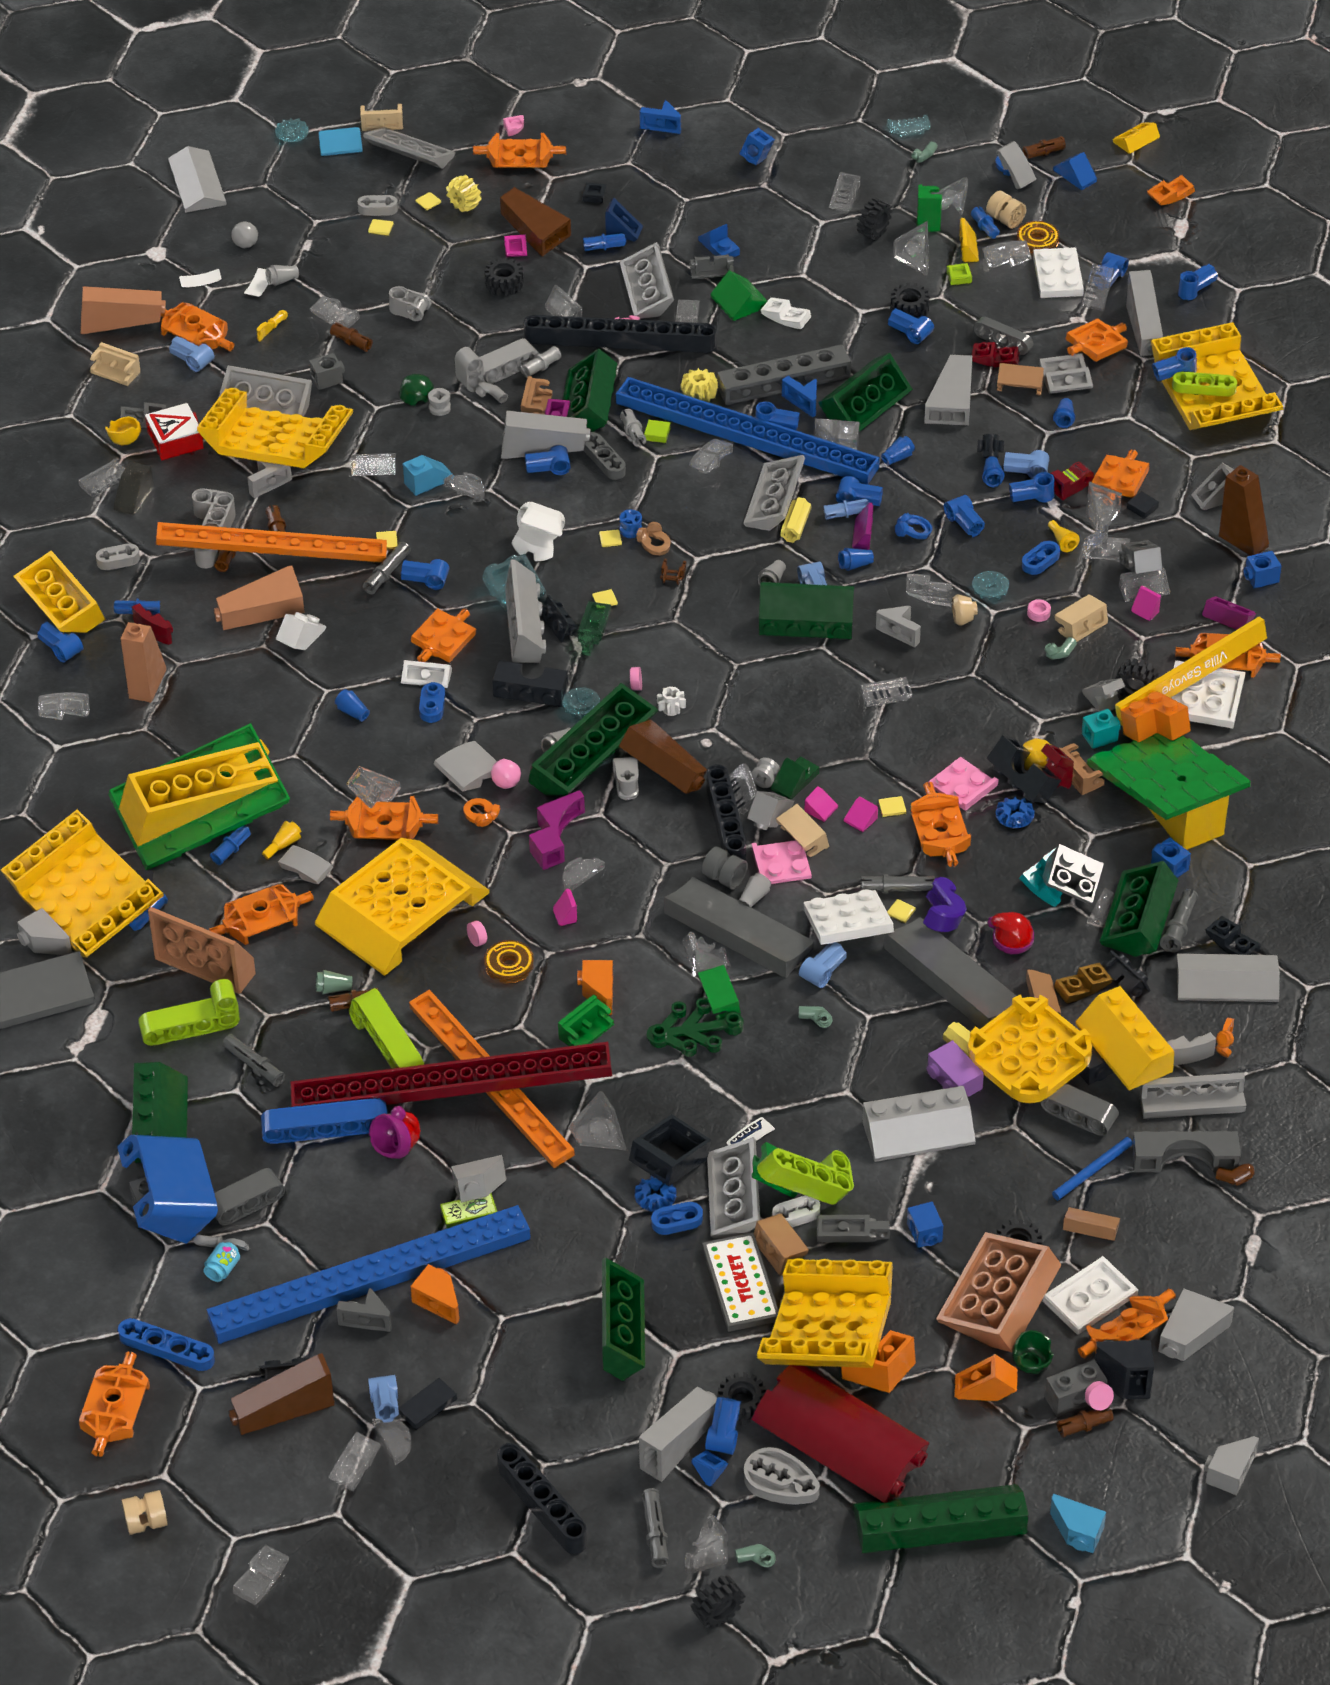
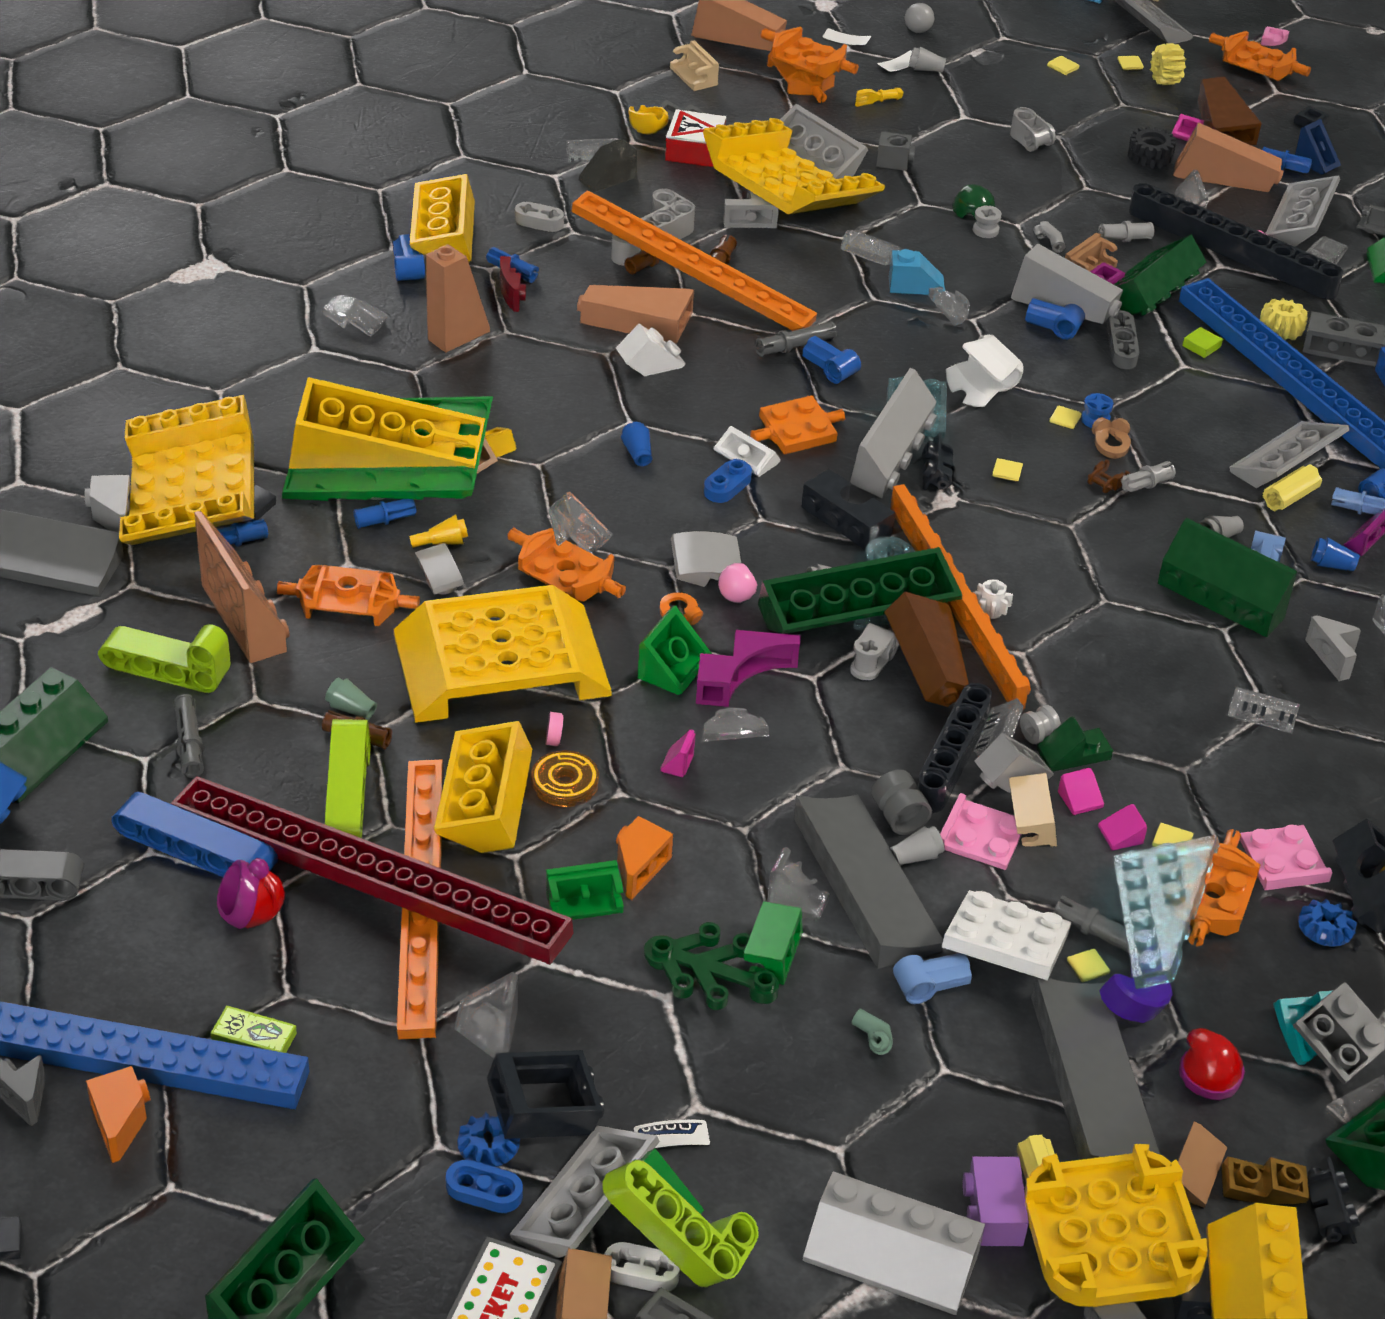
camera: 30 degrees right, 5 degrees down
medium blue piece [169,336,215,372] -> none
clear slope [310,296,360,328] -> none
reddish brown pin [330,322,373,352] -> none
light grey beam [358,195,398,216] -> none
light yellow piece [376,531,397,550] -> none
light grey slope [451,1155,506,1203] -> none
light grey beam [455,339,539,392] -> none
clear green hinge [578,601,611,655] -> none
light grey pin [620,409,646,447] -> none
bright pink tile [630,667,642,691] -> none
clear slope [689,439,733,473] -> none
blue piece [755,402,800,431] -> none
none -> yellow slope [434,721,533,853]
none -> green slope [638,605,712,695]
none -> orange plate [761,27,859,79]
none -> orange plate [890,484,1031,711]
none -> clear light blue wing [1113,834,1219,989]
none -> light grey axle [1121,461,1176,492]
none -> nougat slope [1173,123,1284,192]

